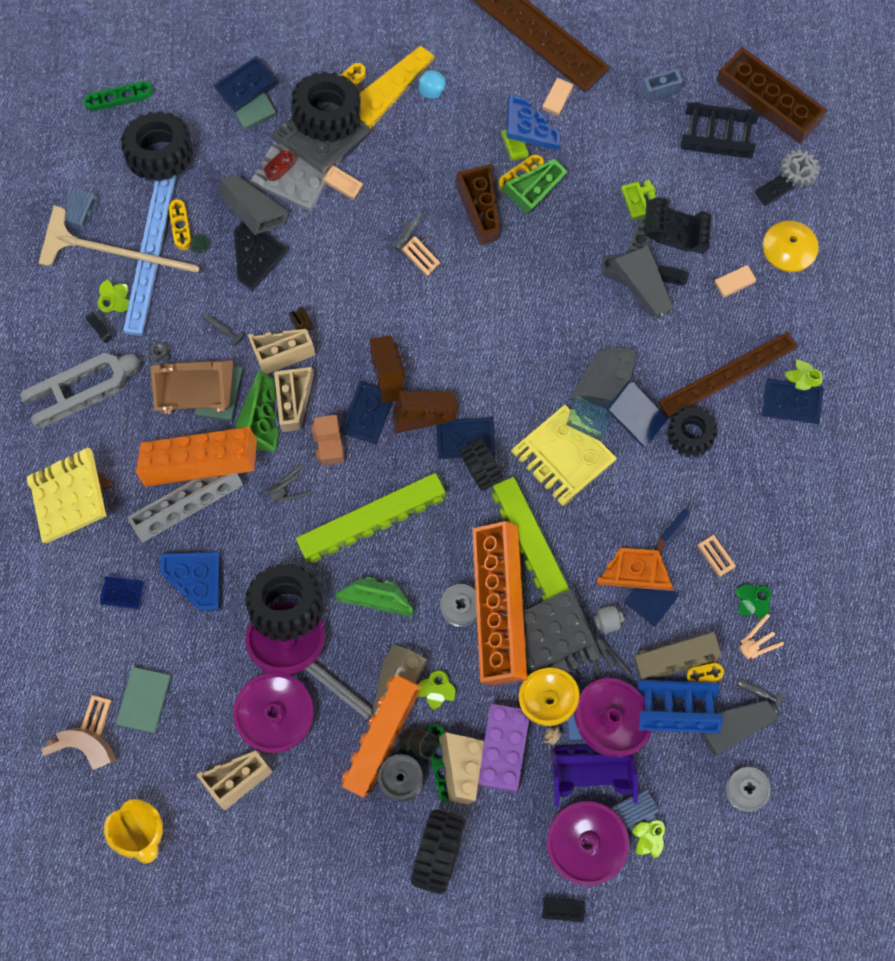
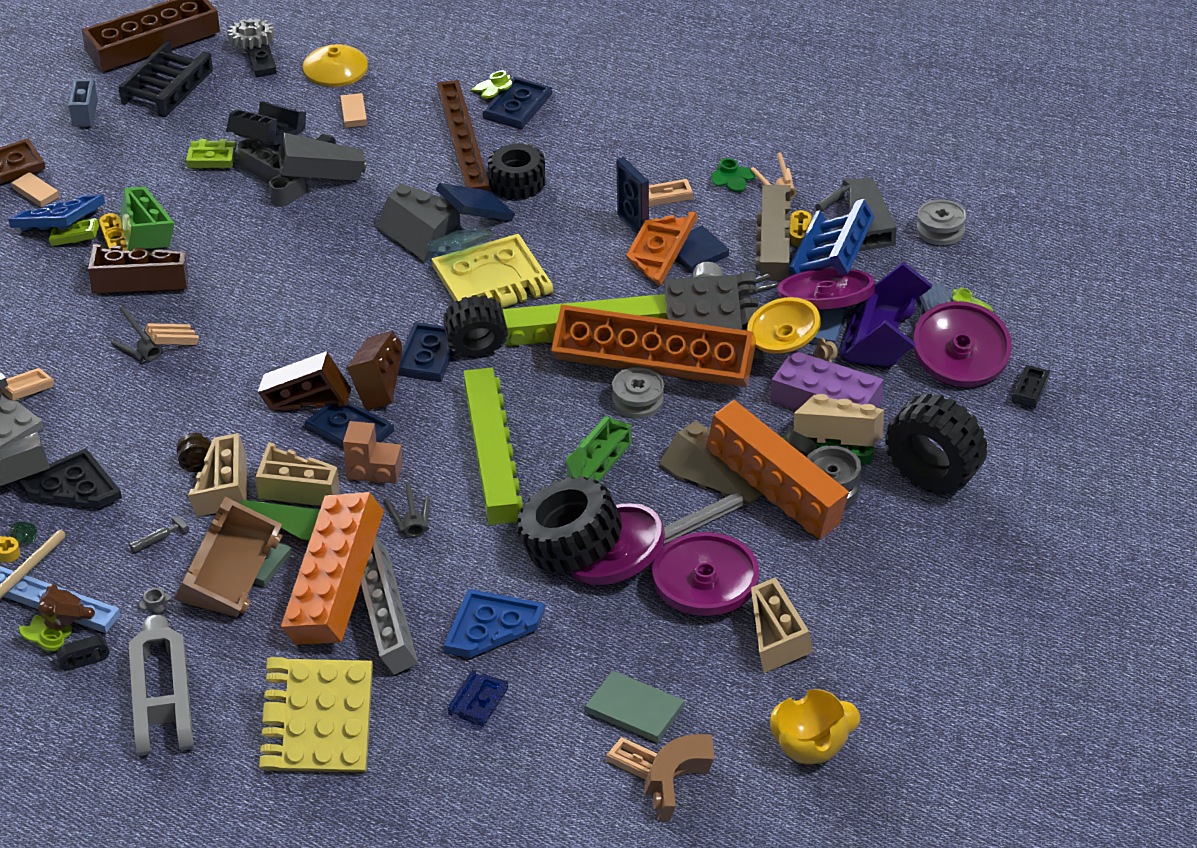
camera: 75 degrees left, 30 degrees down
none -> reddish brown rock [38,584,95,630]

